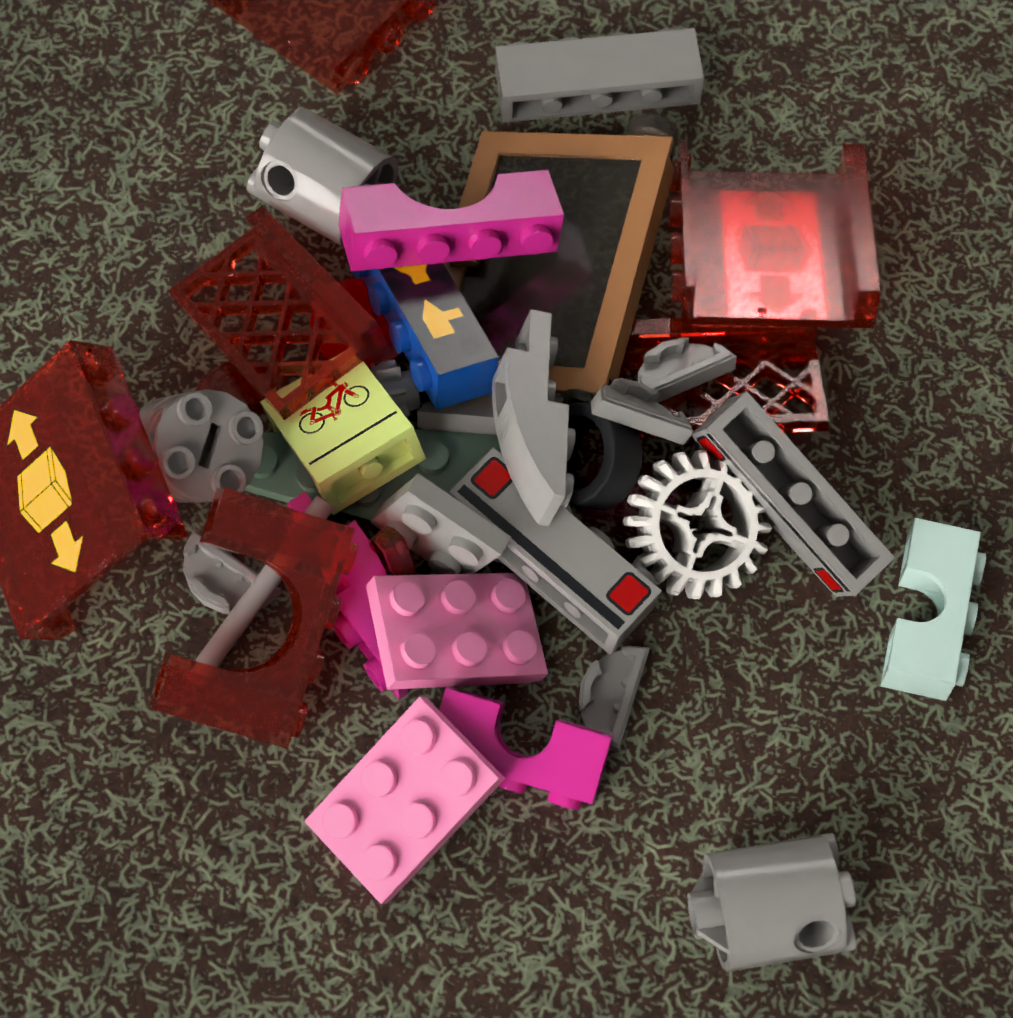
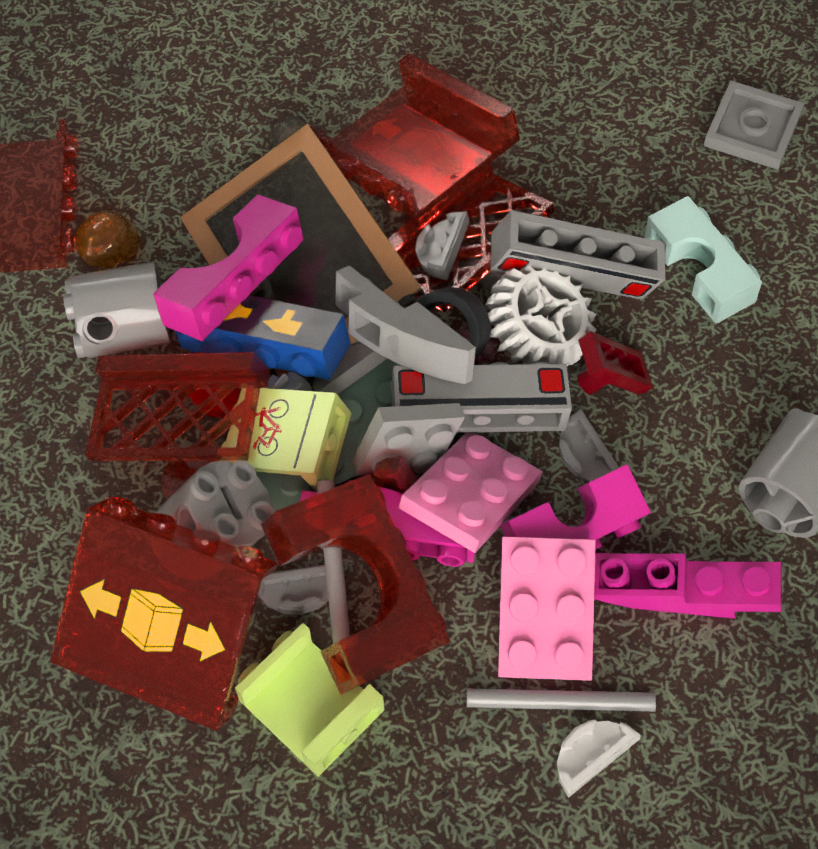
camera: 40 degrees left, 5 degrees down
light grey brick [495,28,704,123] -> none
light grey tile [591,378,694,445] -> none
none -> clear orange hair [75,211,141,270]
none -> yellowish green panel [235,623,385,777]
none -> light grey bar [467,688,656,712]
none -> white tile [557,720,641,798]
none -> dark red tile [577,331,654,395]
none -> dark pink slope [594,553,782,619]

